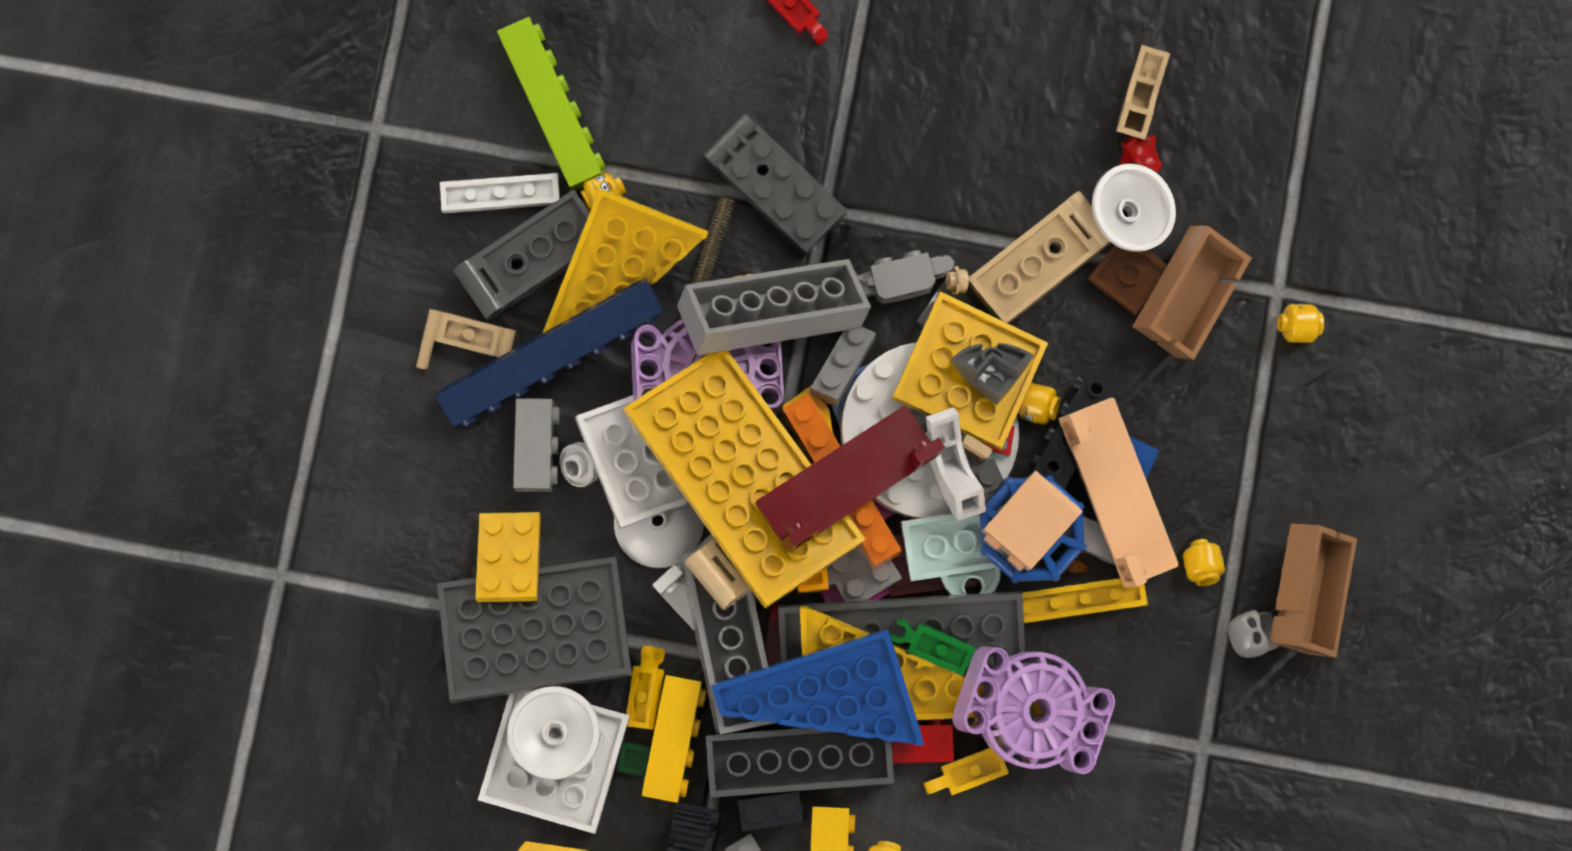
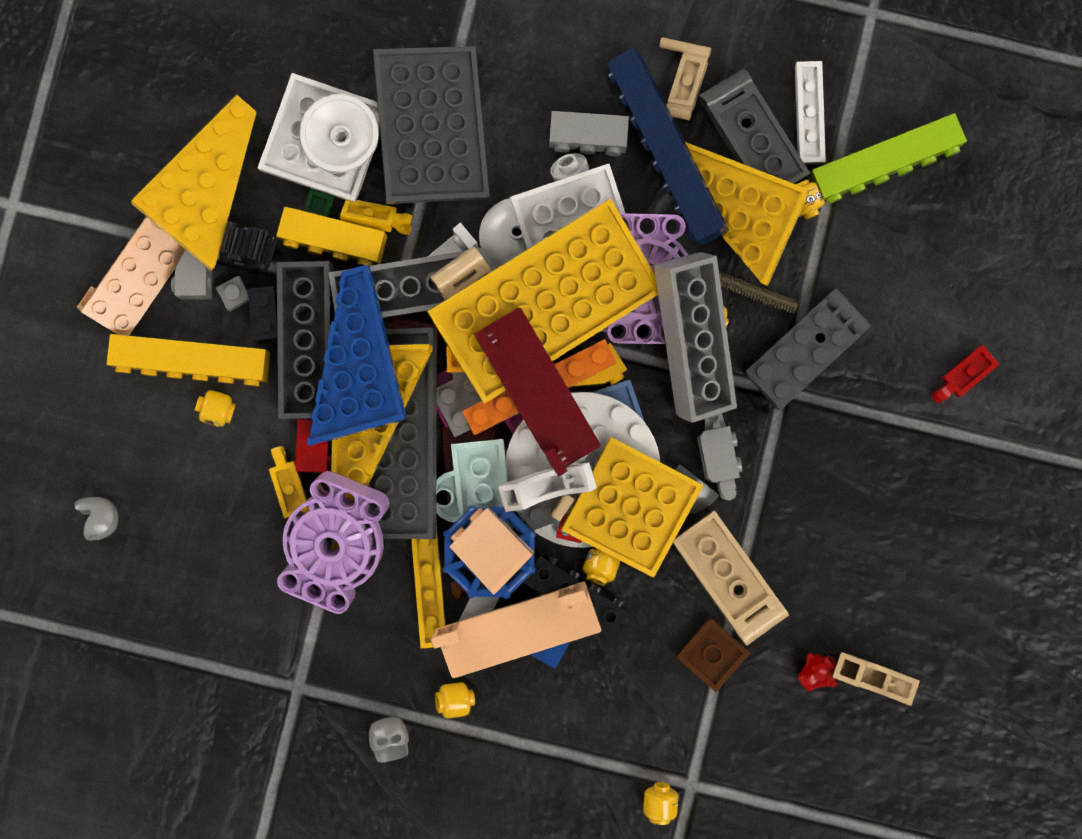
camera: 90 degrees right, 5 degrees up
yellow plate [476,512,541,602] -> none
light grey plate [810,327,876,406] -> none
green plate [890,618,976,676] -> none
tan plate [945,266,969,295] -> none
dark grey brick [951,343,1034,405] -> none
white dish [1092,164,1176,252] -> none
medium nougat piece [1132,225,1252,360] -> none
medium nougat piece [1269,524,1357,658] -> none

